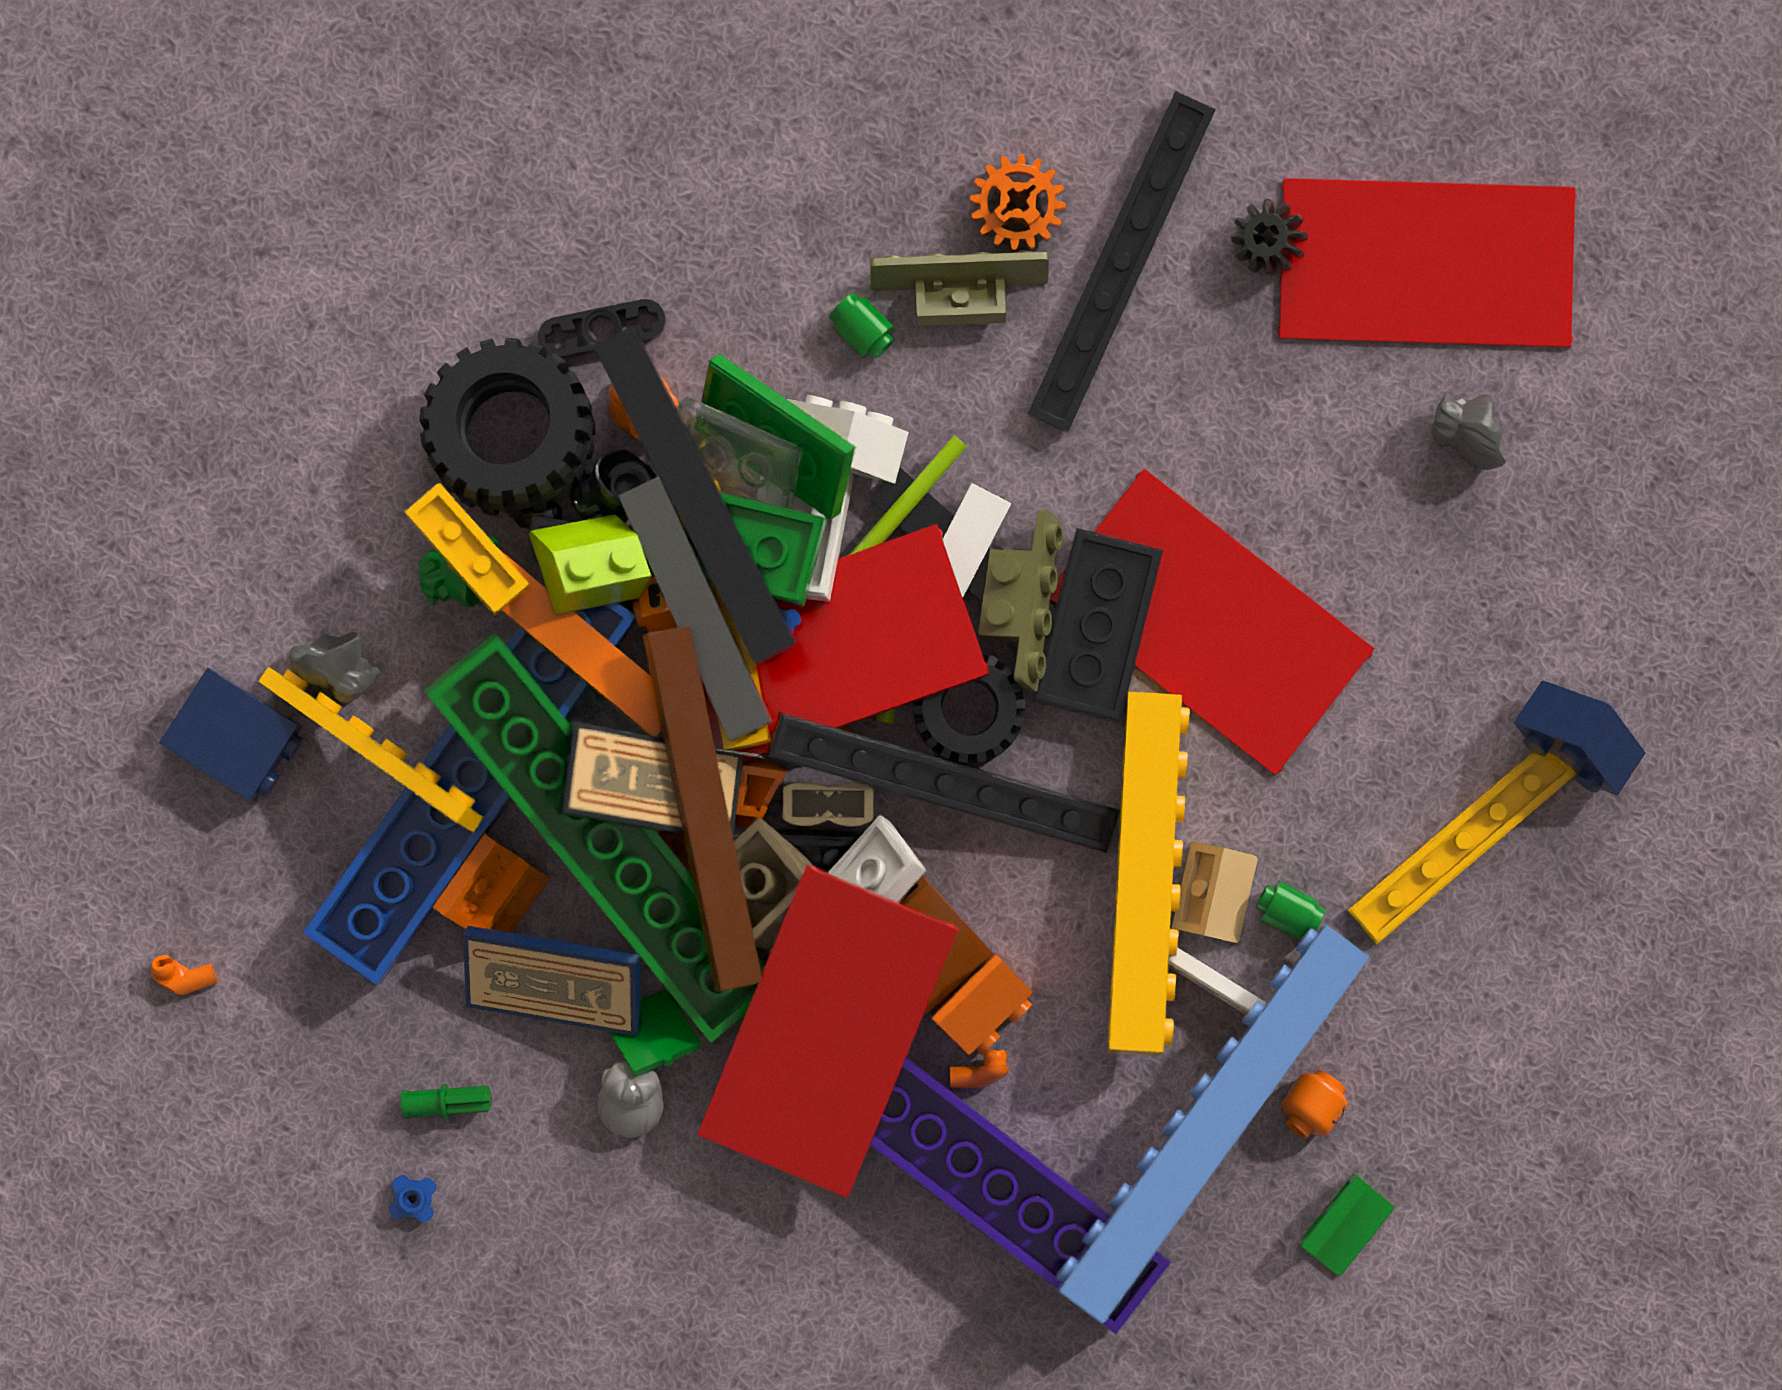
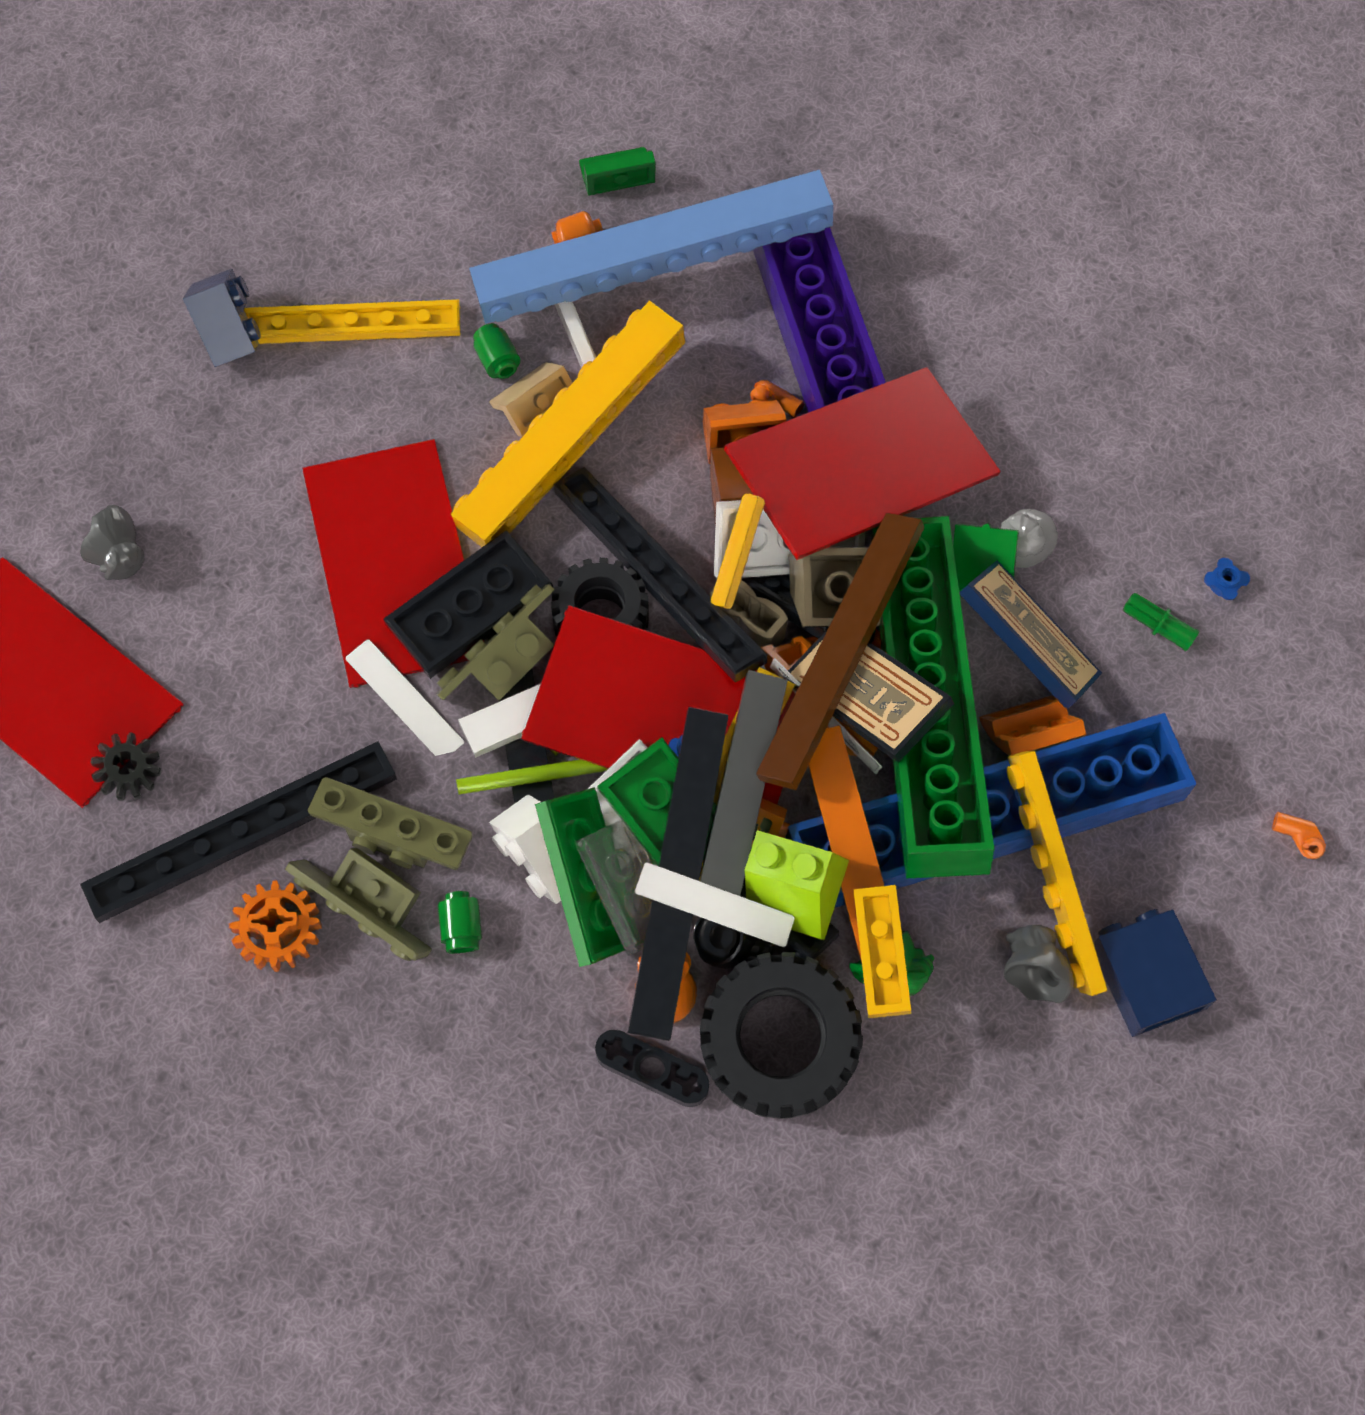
camera: 145 degrees left, 20 degrees down
none -> olive bracket [308,777,473,870]
none -> white sticker [346,640,464,756]
none -> white sticker [635,863,794,947]
none -> yellow axle [711,494,765,609]

